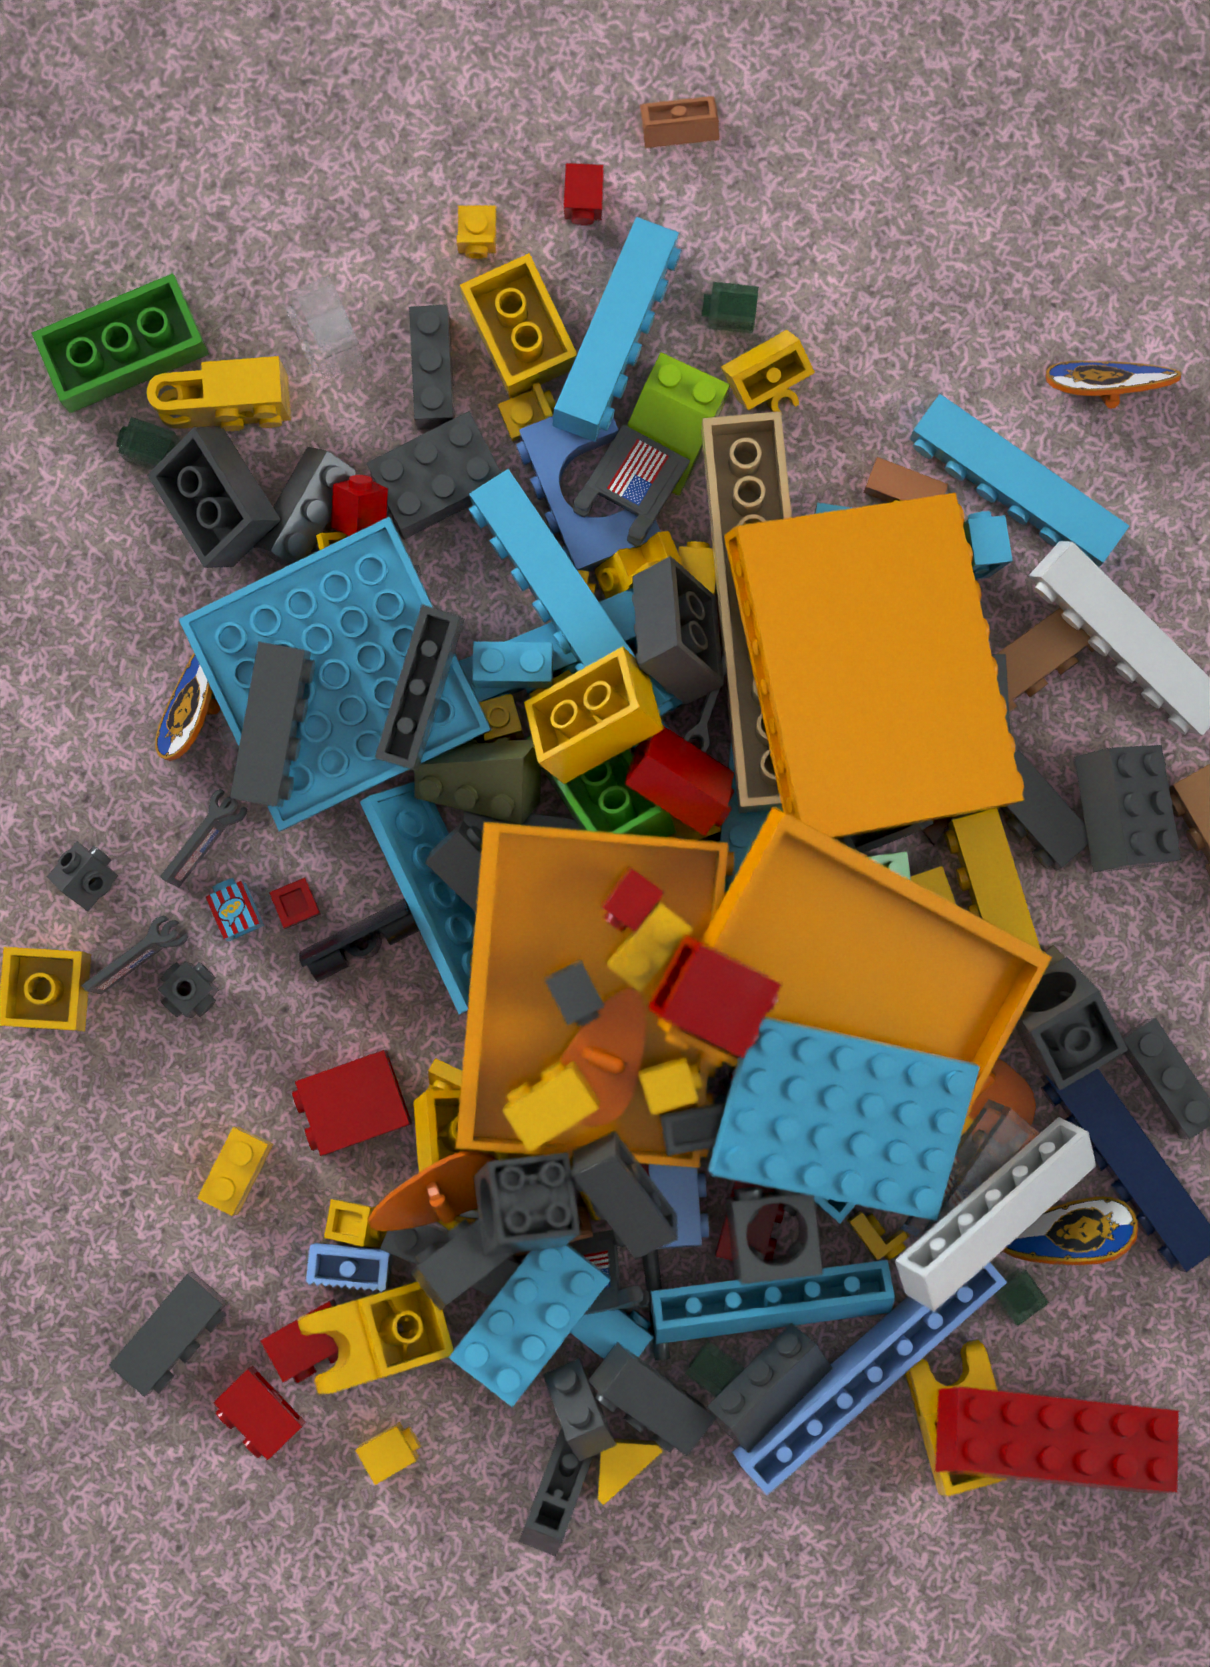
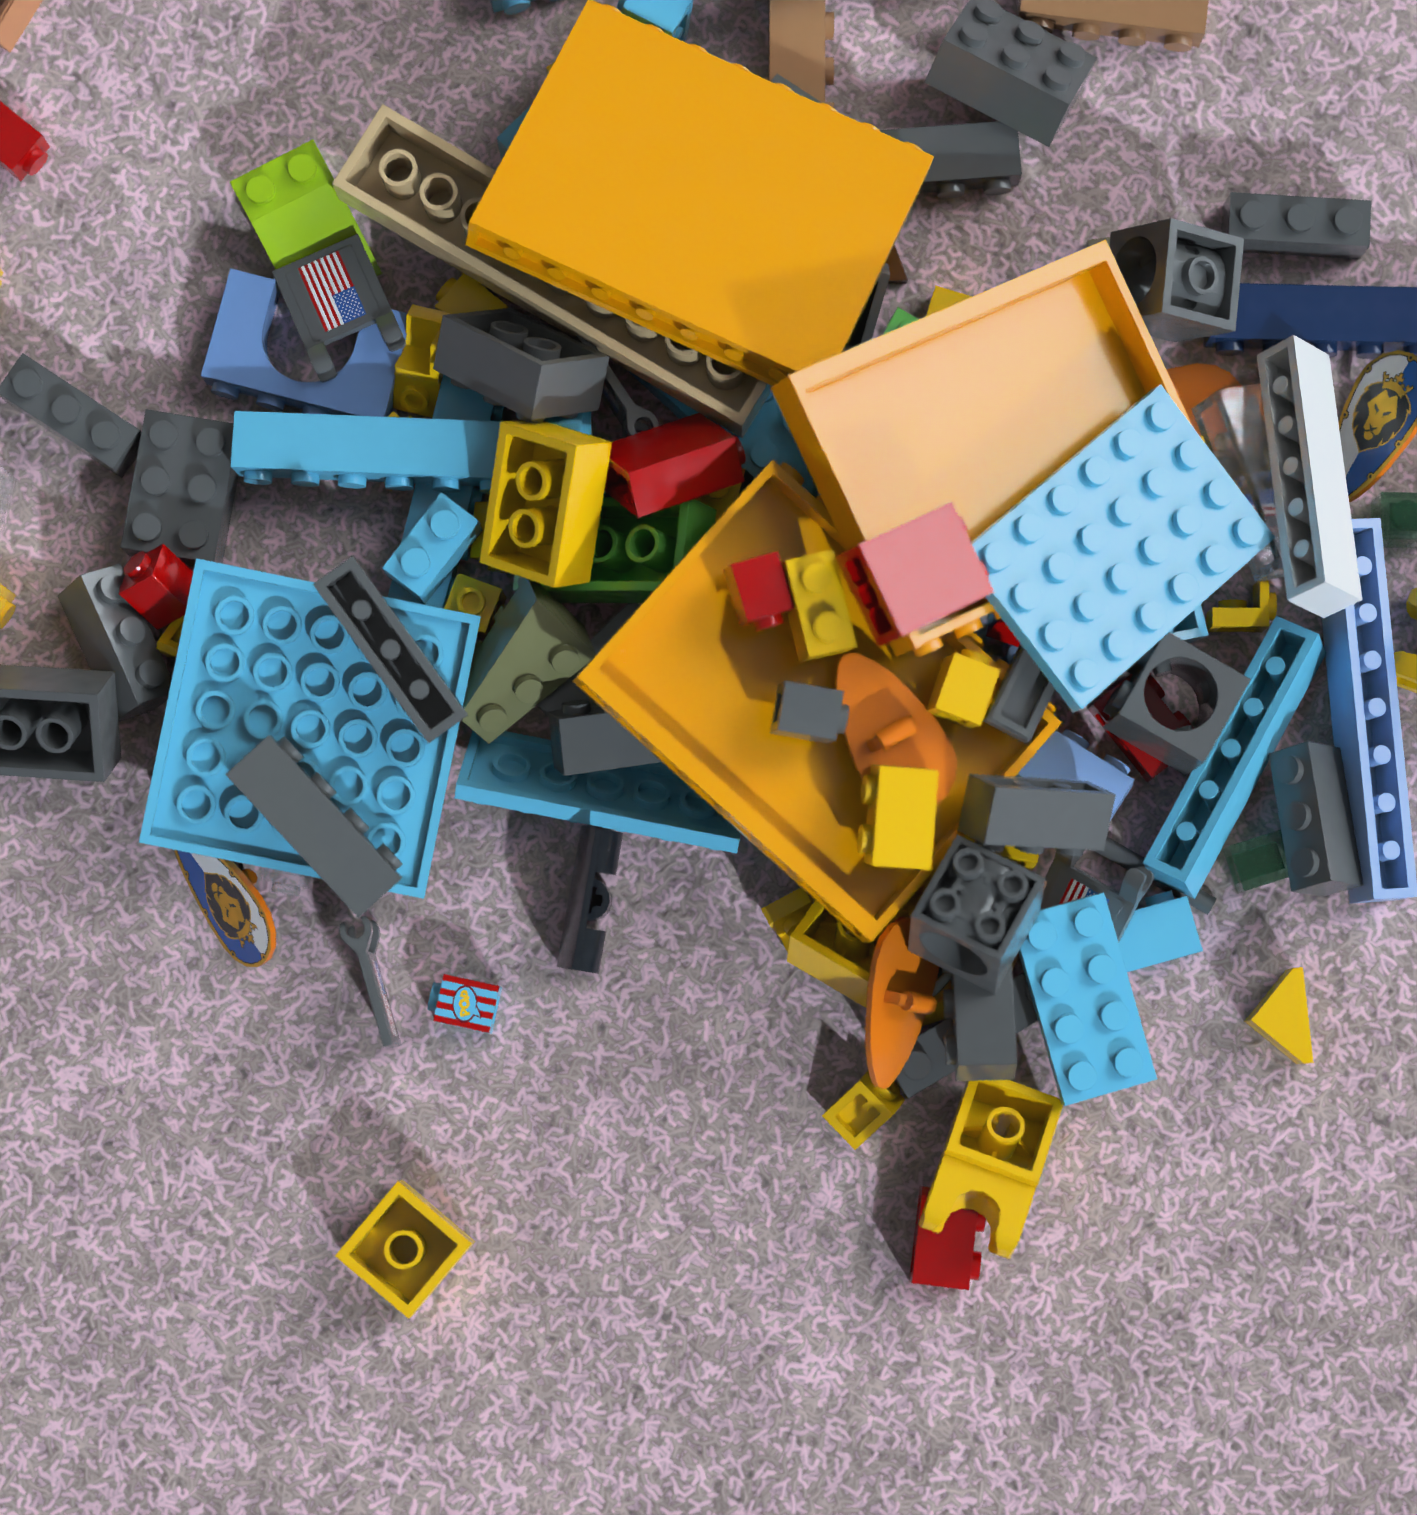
camera: 60 degrees left, 0 degrees up
dark grey brick [47,841,118,911] -> none
dark grey flag [82,916,189,994] -> none
dark grey brick [109,1272,228,1397] -> none
dark grey brick [157,961,219,1018] -> none
yellow brick [197,1127,274,1216] -> none
red brick [213,1365,307,1461] -> none
red plate [269,877,321,929] -> none
red brick [292,1050,412,1156] -> none
light blue brick [306,1243,393,1292] -> none
yellow brick [355,1422,421,1485] -> none
yellow brick [460,253,577,399] -> none
yellow bracket [497,382,556,442] -> none
dark grey slope [518,1427,593,1556] -> none
dark grey brick [542,1358,616,1461] -> none
medium azure brick [552,217,682,442] -> none
dark grey brick [588,1342,715,1456] -> none
clear green brick [702,282,759,334] -> none
yellow brick [721,330,815,415] -> none
nougat slope [863,457,948,503] -> none
yellow brick [944,808,1041,951] -> none

